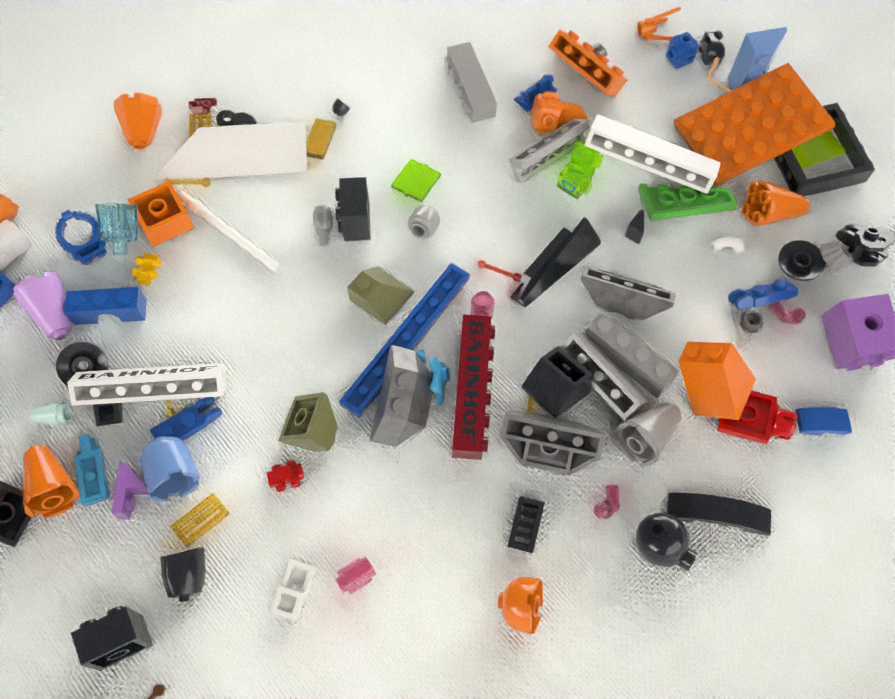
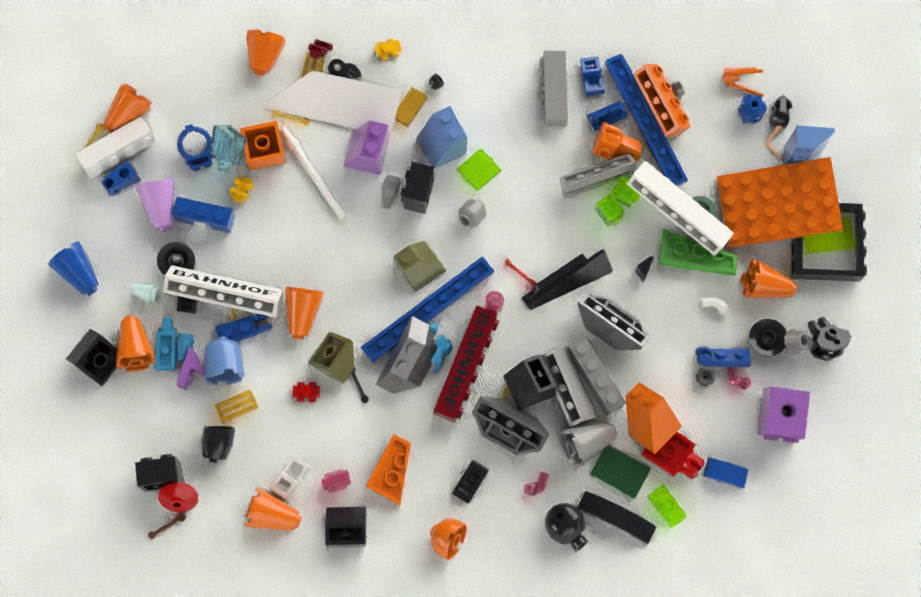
camera: 15 degrees right, 10 degrees up
none -> red dish [158,482,198,512]
none -> dark azure cone [176,333,195,361]
none -> orange cone [244,487,301,531]
none -> orange cone [285,287,324,340]
none -> black slope [325,507,367,548]
none -> medium lavender slope [344,120,389,175]
none -> black hinge [351,367,369,403]
none -> orange wing [365,434,411,505]
none -> yellow piece [374,38,402,61]
none -> medium blue slope [417,106,467,169]
none -> blue slope [580,56,605,96]
none -> clear green piece [590,445,651,499]
none -> blue plate [605,53,688,187]
none -> clear neon green plate [647,484,688,528]

